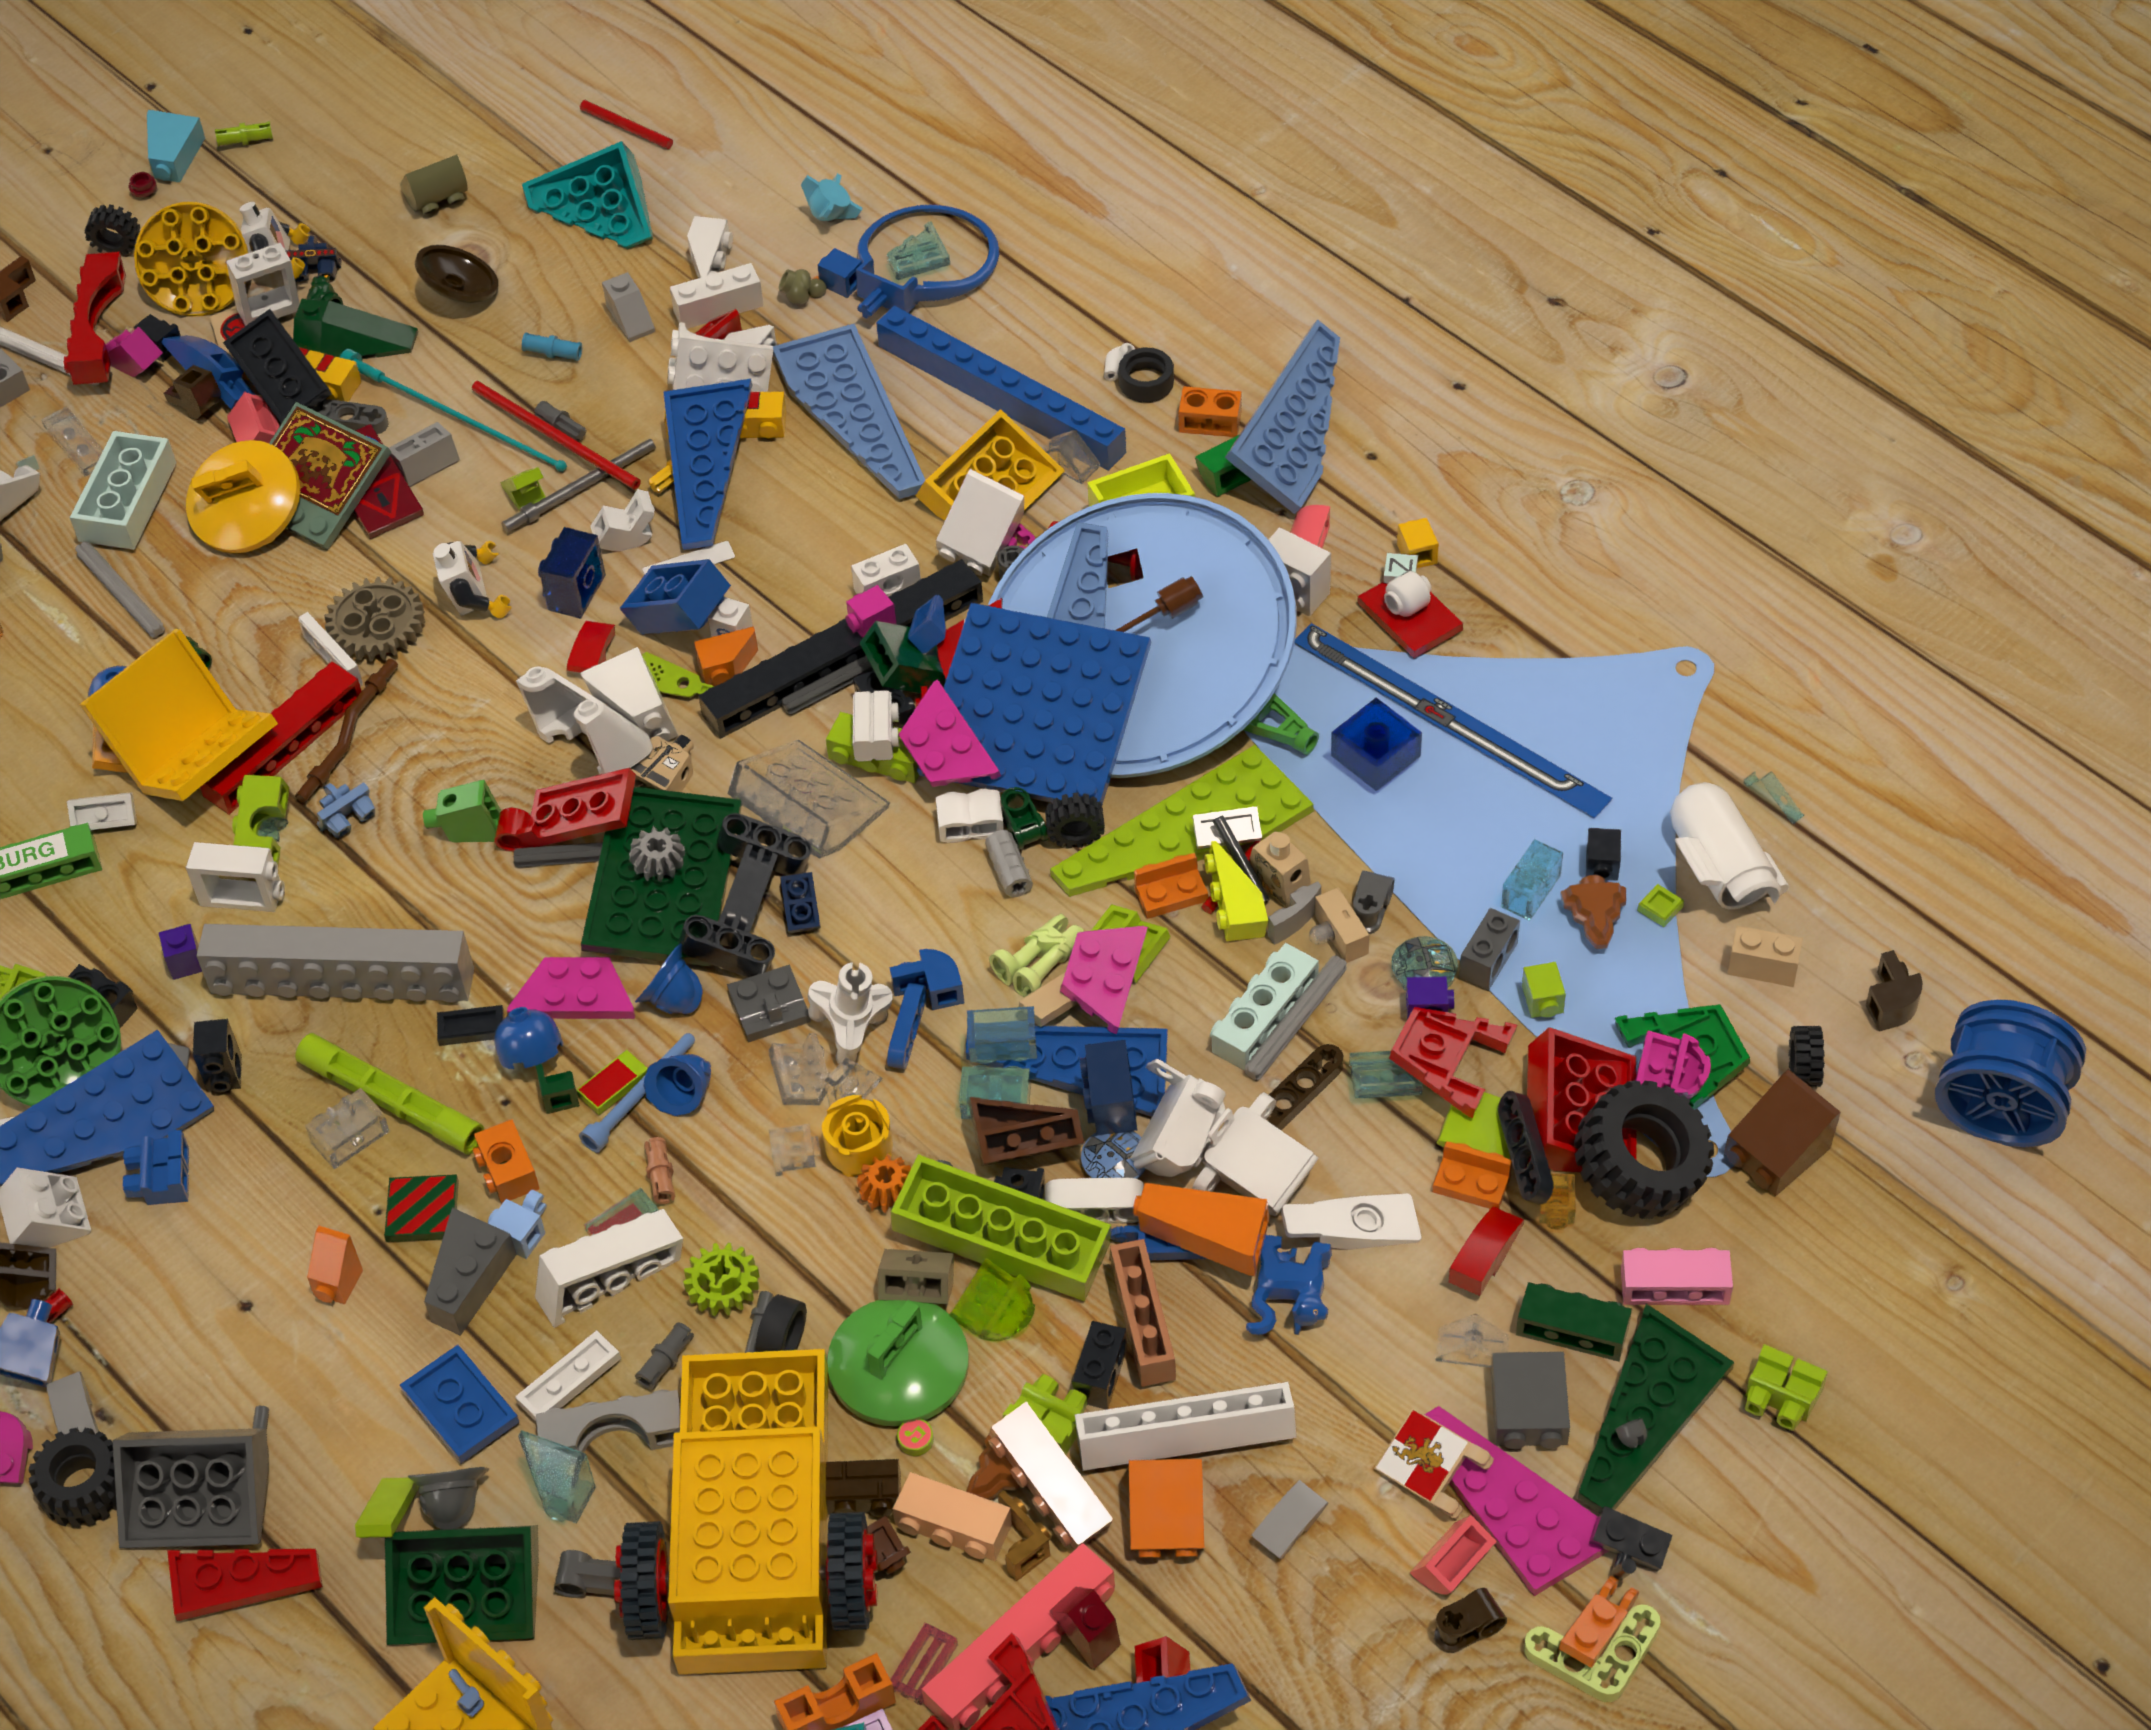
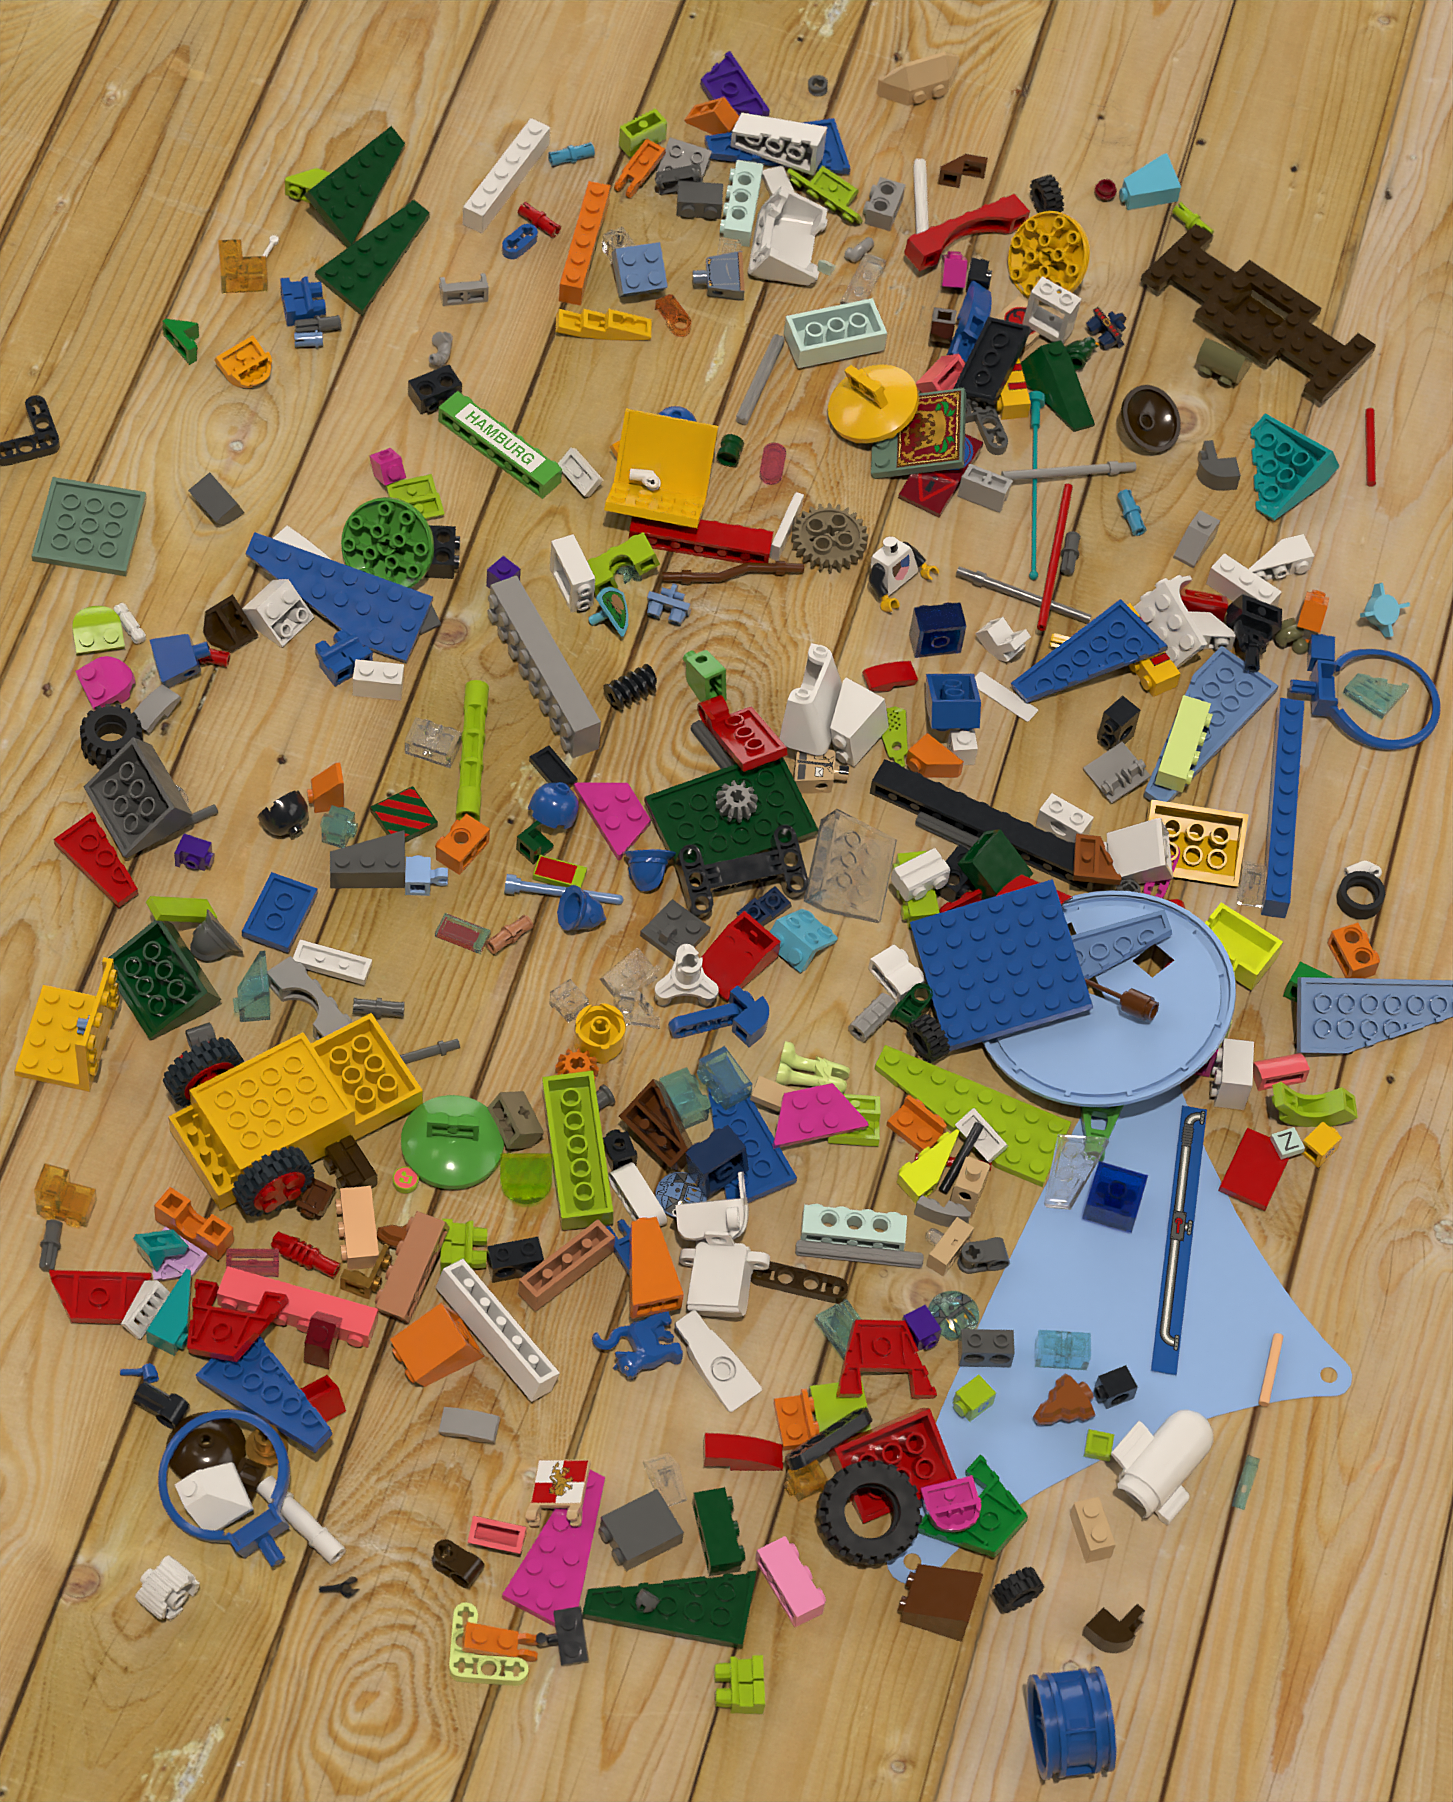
camera: 50 degrees right, 5 degrees up
black brick [193,1018,242,1092] -> none
torso [239,202,310,278] -> none
lime slope [500,467,546,511] -> none
white wedge [535,1209,683,1328] -> none
lime gear [683,1243,760,1316] -> none
black tyre [755,1294,807,1352] -> none
dark pink brick [845,585,896,638] -> none
dark pink wing [898,679,1001,787] -> none
blue slope [908,594,946,653] -> none
white head [1384,571,1431,617] -> none
none -> dark purple brick [174,833,215,871]
none -> black cylinder [257,790,308,837]
none -> red hinge [271,1231,341,1278]
none -> clear light blue brick [320,805,358,848]
none -> white brick [353,659,404,701]
none -> shield [588,587,628,637]
none -> black piece [603,664,657,710]
none -> white arm [630,468,661,491]
none -> red slope [701,911,781,1002]
none -> clear pink tile [759,443,786,485]
none -> medium azure bracket [770,909,838,973]
none -> light grey arm [845,237,874,262]
none -> light grey bar [1001,461,1136,480]
none -> clear wing [1044,1134,1109,1210]
none -> dark orange wing [1073,834,1121,885]
none -> light grey hinge [1083,742,1151,803]
none -> black brick [1097,695,1141,749]
none -> dark brown piece [1141,224,1376,403]
none -> yellowish green brick [1155,695,1213,793]
none -> dark grey brick [1196,440,1241,491]
none -> black brick [1226,594,1282,673]
none -> light nougat bar [1259,1333,1284,1407]
none -> lime arch [1272,1082,1358,1127]
none -> orange brick [1297,590,1329,633]

